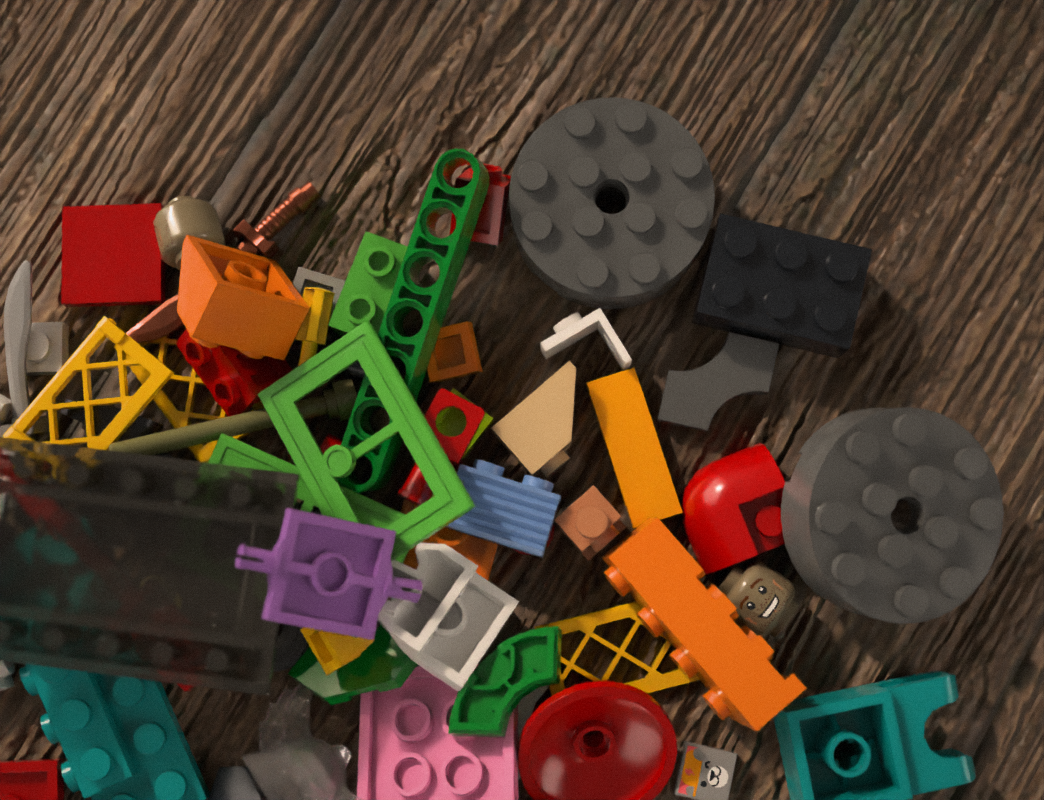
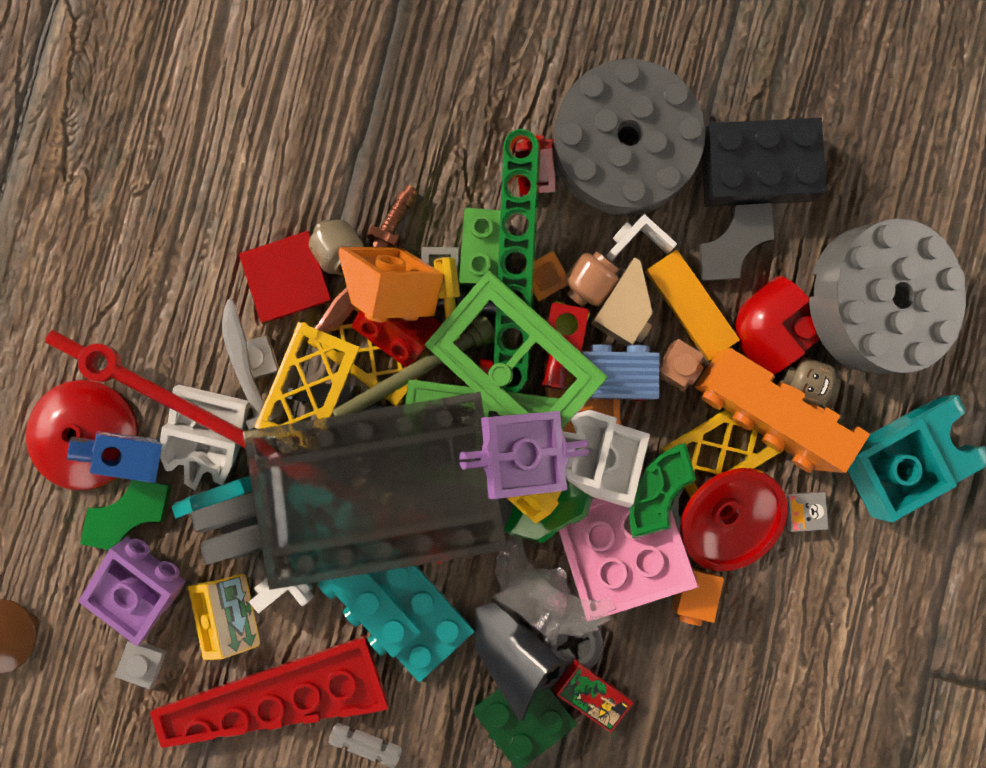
camera: 25 degrees left, 5 degrees up
none -> nougat head [566,251,620,307]

